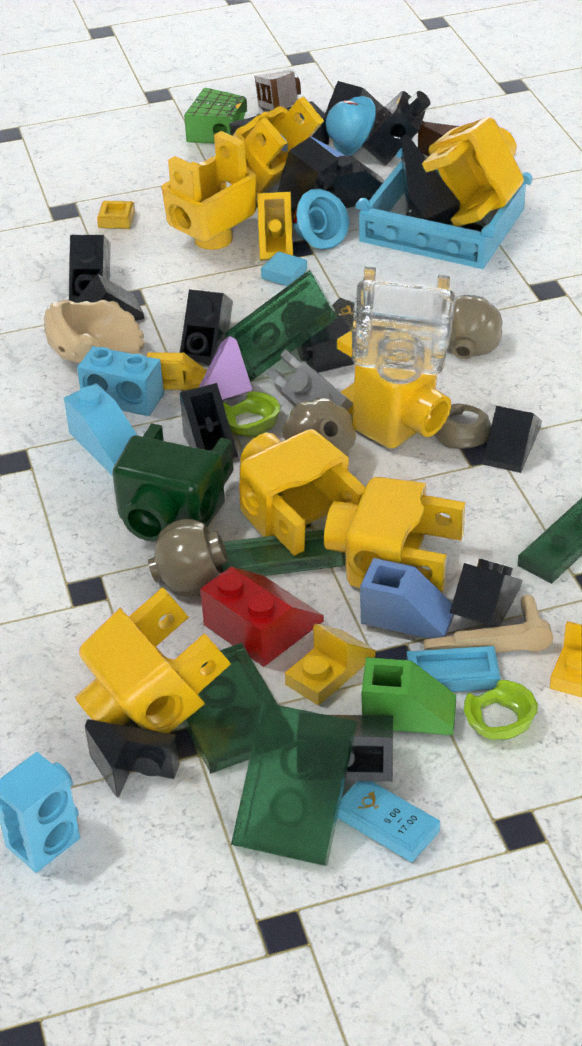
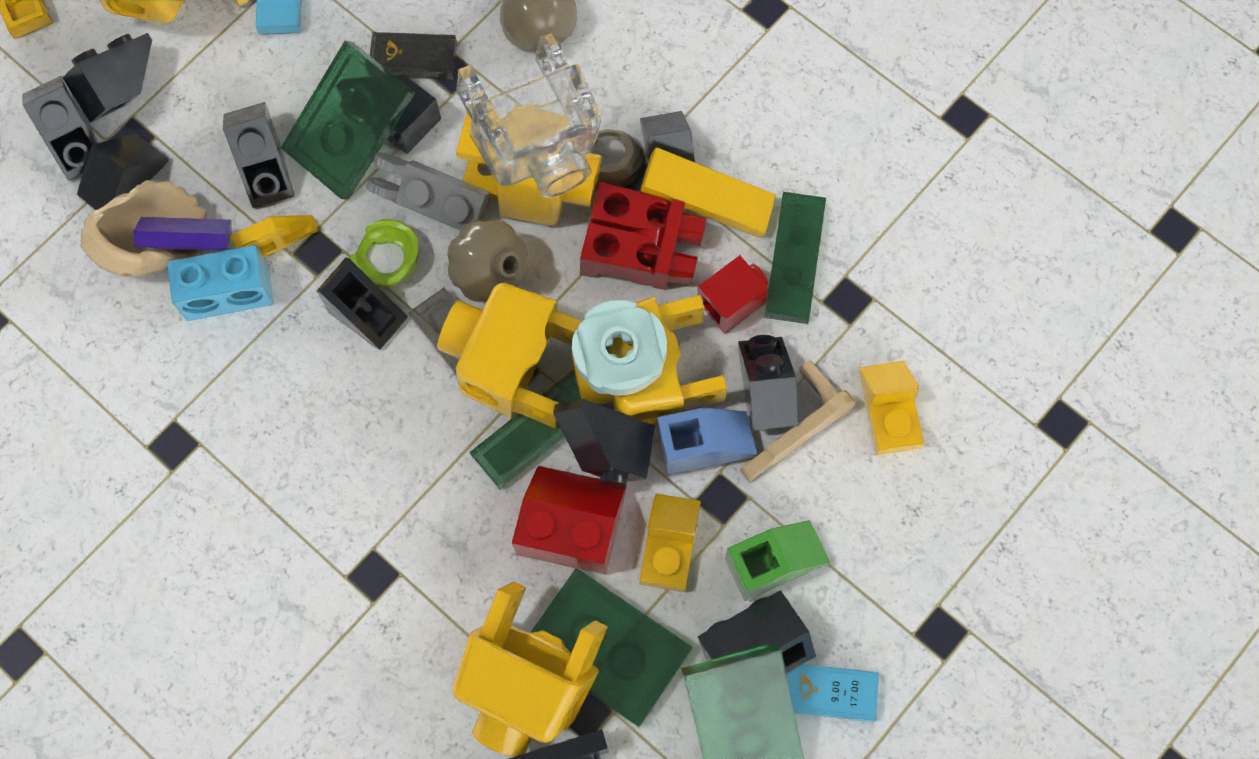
camera: 30 degrees left, 30 degrees up
medium azure slope [64,383,137,475] -> none
dark green piece [112,423,234,542] -> none
dark tan plant [148,519,228,597] -> none
lavender slope [199,336,253,402] -> none
medium azure tile [407,646,501,692] -> none
lime piece [464,680,538,740] -> none
none -> black slope [62,33,152,123]
none -> dark purple tile [133,217,232,250]
none -> black slope [553,399,655,488]
none -> light aqua plate [572,300,667,396]
none -> red hips [580,182,707,290]
none -> yellow tile [640,147,776,238]
none -> red brick [697,255,768,334]

